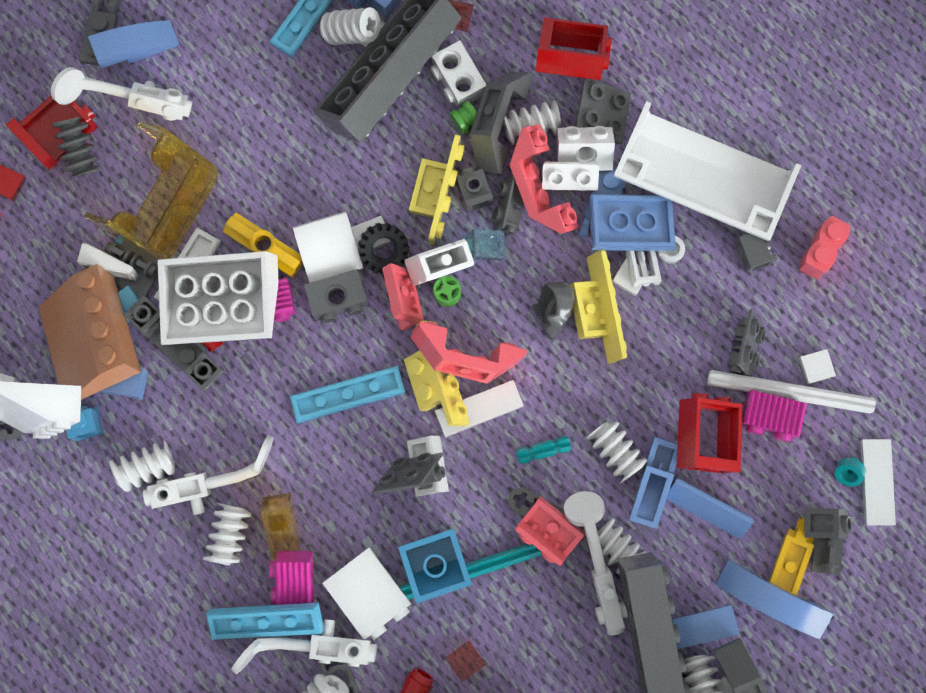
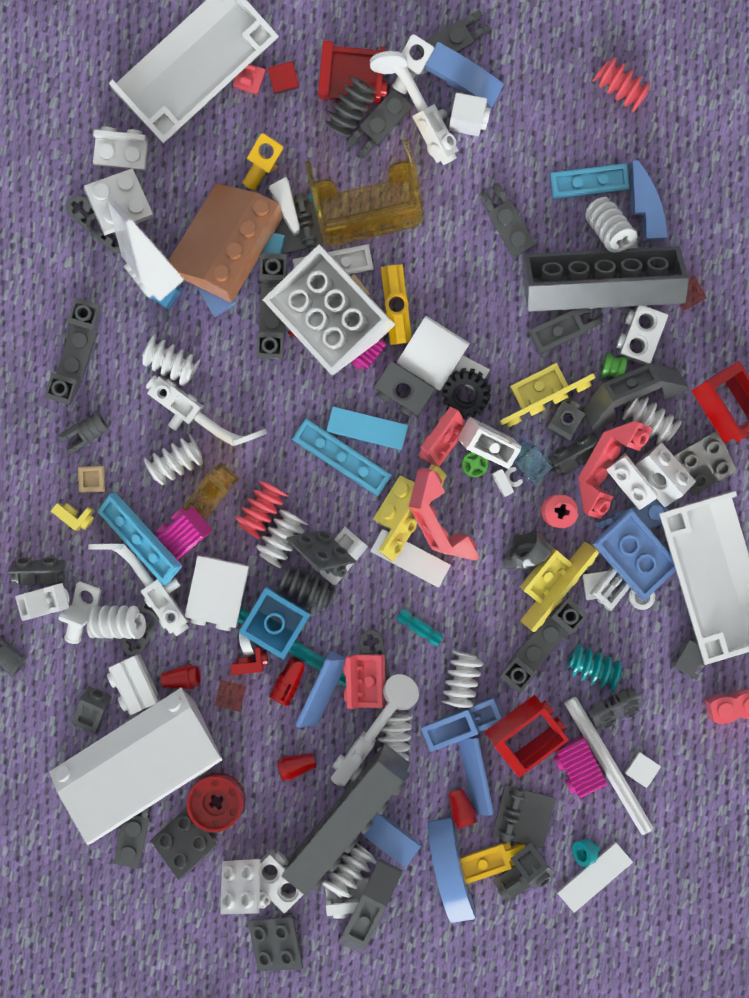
camera: 45 degrees right, 10 degrees up
none -> dark grey slope [44,297,101,405]
none -> light yellow bracket [51,503,95,531]
none -> dark grey hinge [57,411,109,454]
none -> tan tile [78,466,106,493]
none -> red bracket [230,645,268,675]
none -> coral piece [235,481,289,539]
none -> white tile [239,633,256,656]
none -> yellow bracket [242,133,284,191]
none -> white piece [256,509,309,568]
none -> red hinge [269,656,305,706]
none -> red cone [276,753,316,781]
none -> dark grey piece [278,564,338,613]
none -> medium blue slope [296,651,346,728]
none -> medium azure tile [326,407,408,450]
none -> dark grey hinge [346,89,413,159]
none -> white bracket [392,34,434,94]
none -> red cone [448,788,478,829]
none -> white brick [449,93,491,136]
none -> dark grey hinge [479,183,536,259]
none -> white tile [491,467,523,497]
none -> dark grey hinge [492,785,556,848]
none -> dark grey slope [500,597,588,694]
none -> dark grey hinge [528,308,604,354]
none -> coral piece [540,495,578,528]
none -> teal piece [565,643,623,693]

